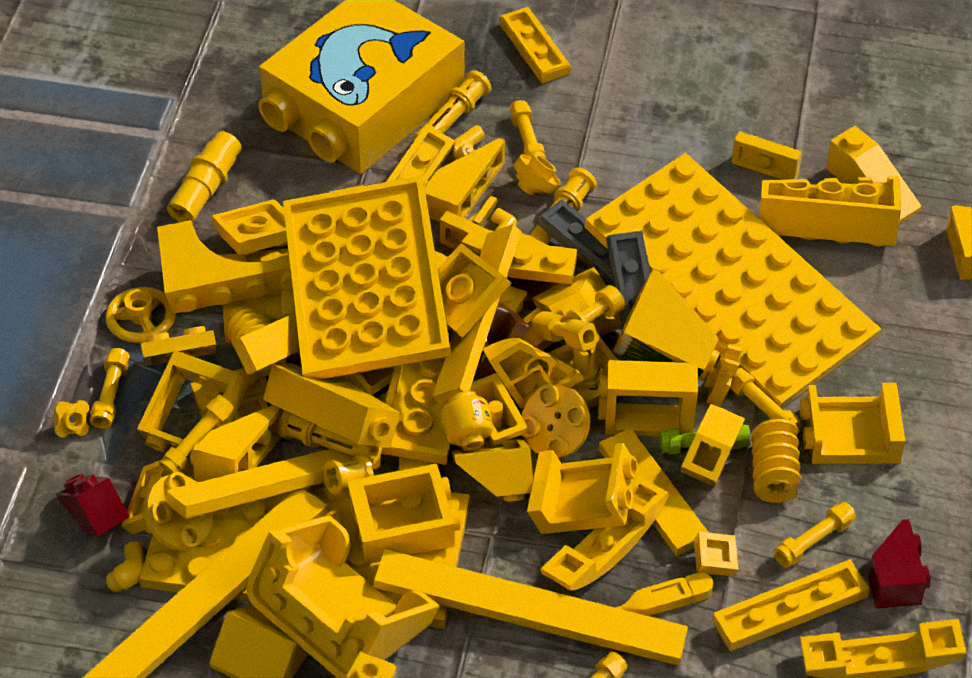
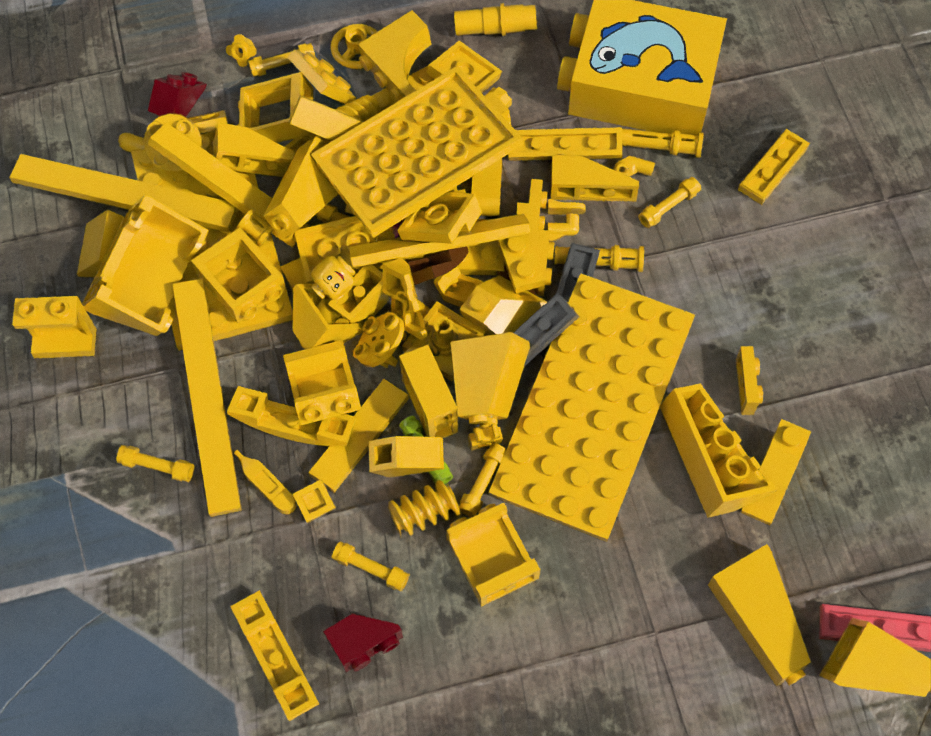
camera: 65 degrees right, 15 degrees up
yellow bar [159,395,234,474] -> none
yellow plate [513,154,560,196] -> none
yellow bar [532,285,625,351] -> none
yellow plate [712,559,870,652] -> none

